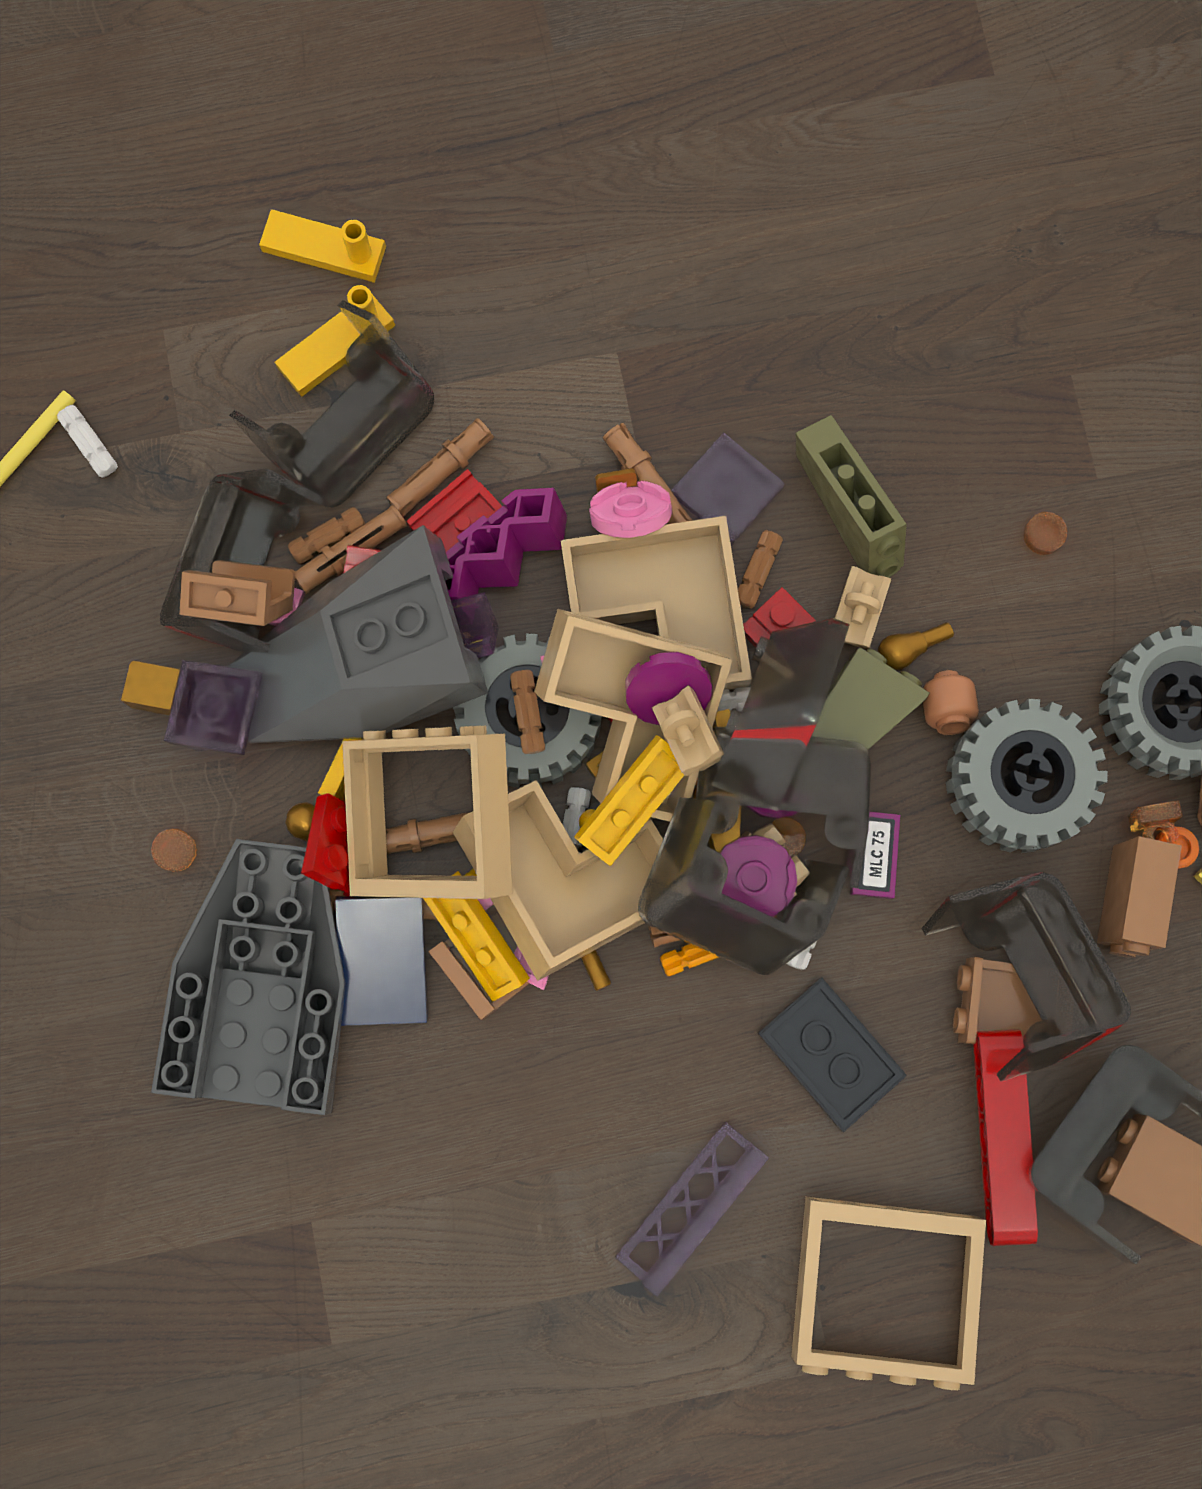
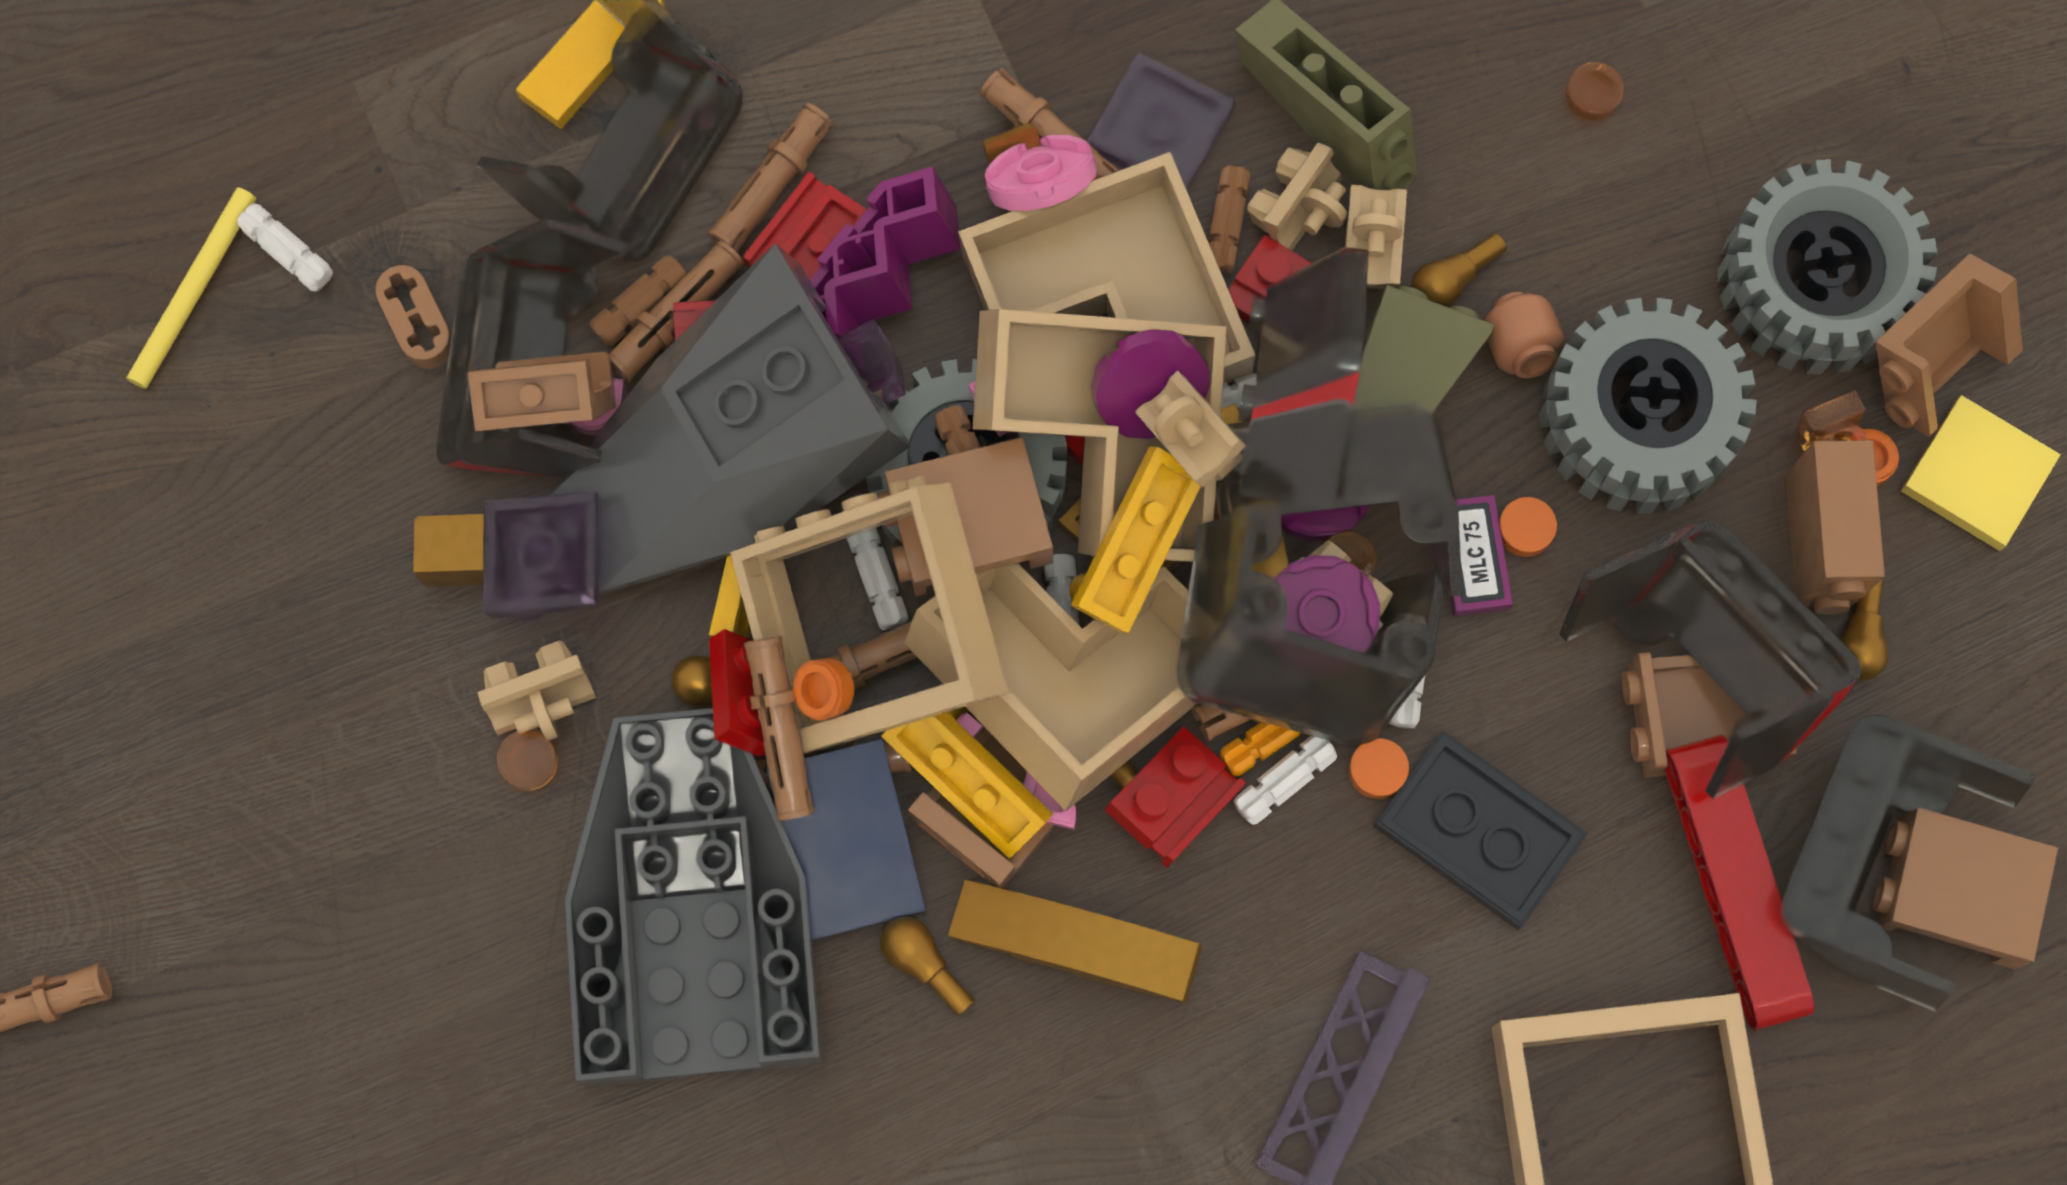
camera: 10 degrees left, 5 degrees down
none -> medium nougat beam [375,265,454,369]
none -> tan hips [477,640,596,741]
none -> medium nougat pin [744,636,815,820]
none -> orange tile [793,658,854,720]
none -> white axle [847,528,908,630]
none -> medium nougat panel [877,437,1053,597]
none -> pearl gold piece [880,916,975,1016]
none -> pearl gold slope [948,880,1203,1003]
none -> red plate [1104,726,1246,869]
none -> white axle [1234,732,1337,825]
none -> tan hips [1247,142,1348,251]
none -> orange tile [1349,738,1409,799]
none -> orange tile [1499,497,1557,557]
none -> pearl gold piece [1836,578,1889,682]

